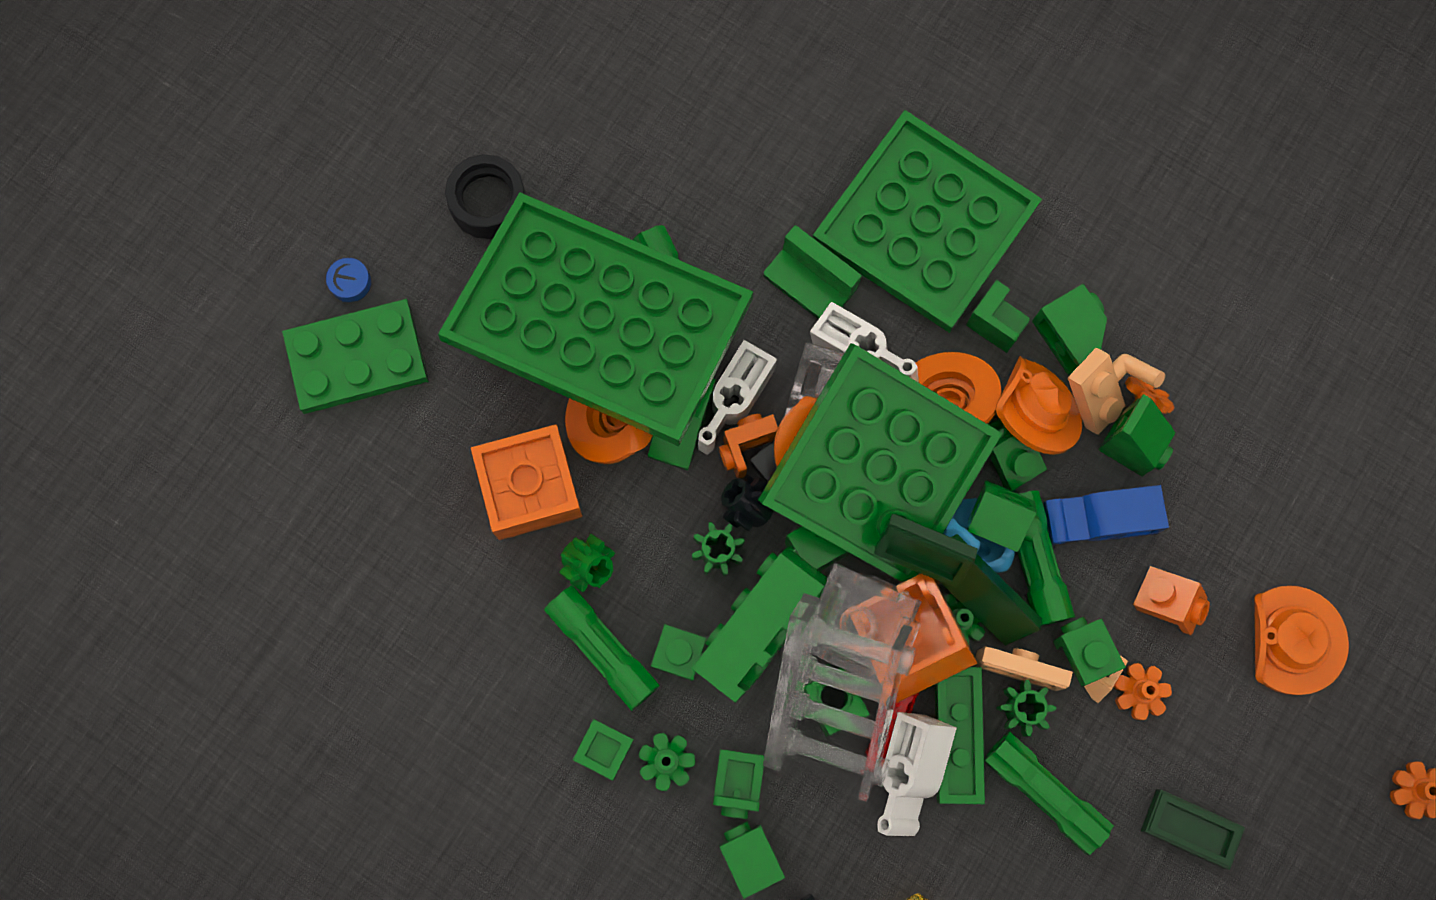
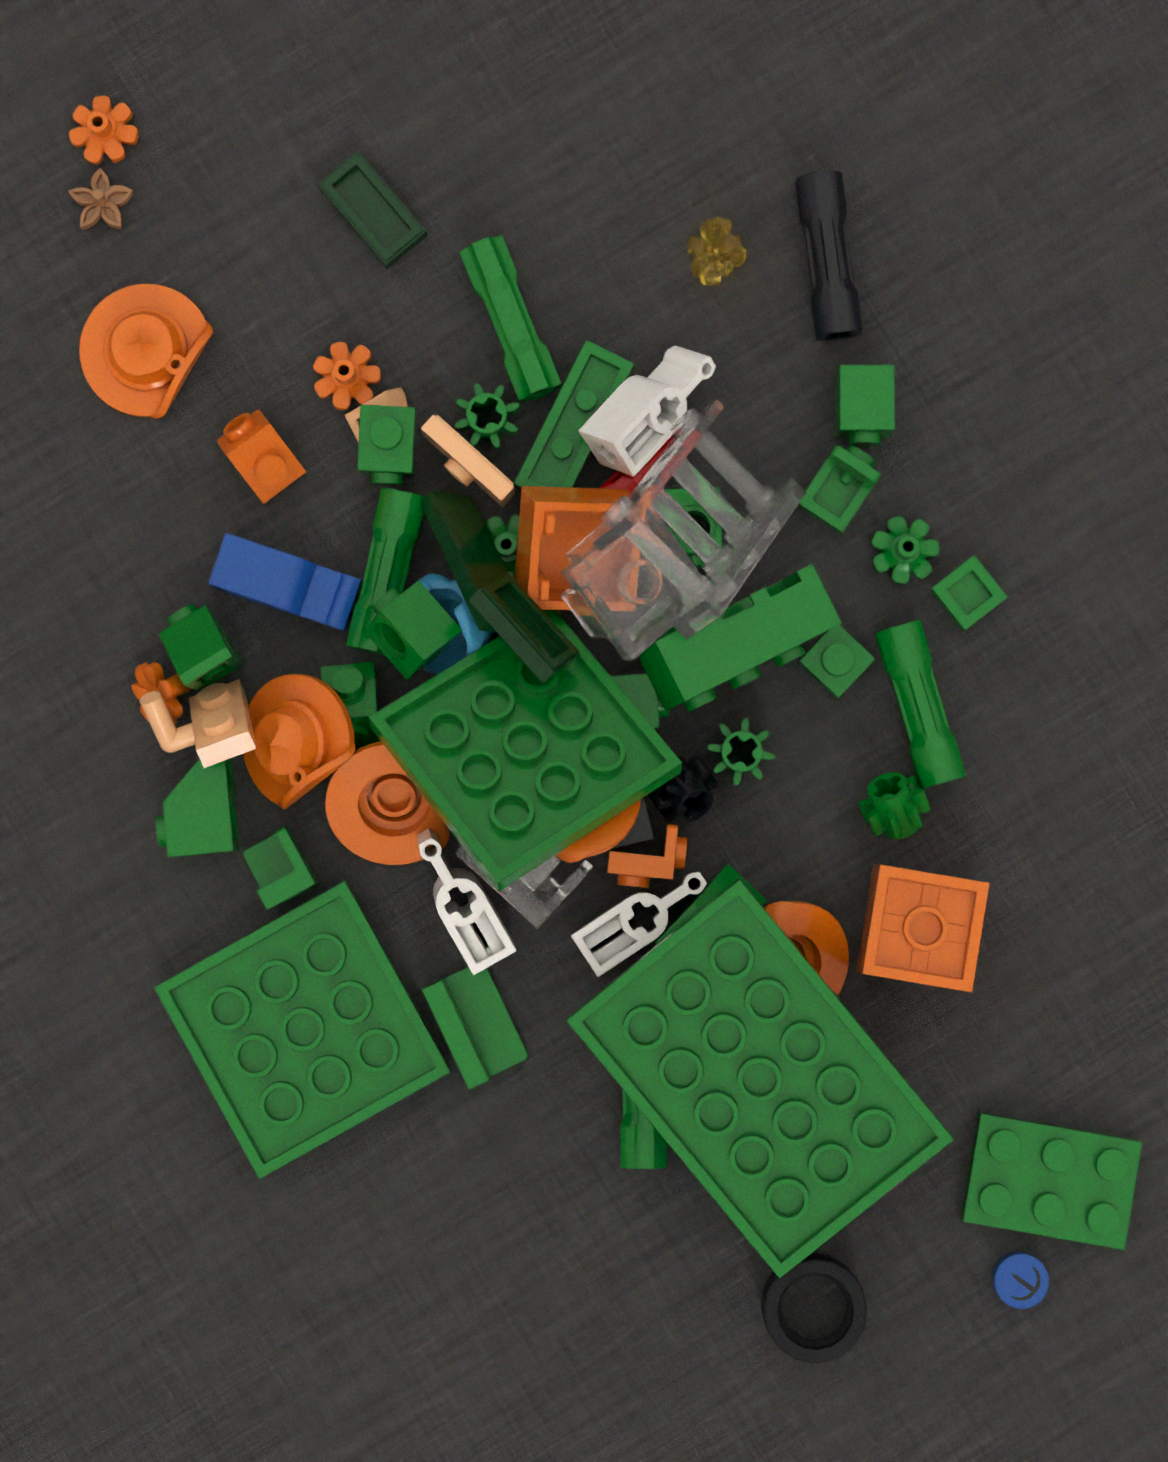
camera: 150 degrees left, 10 degrees up
none -> medium nougat plant [68,168,134,230]

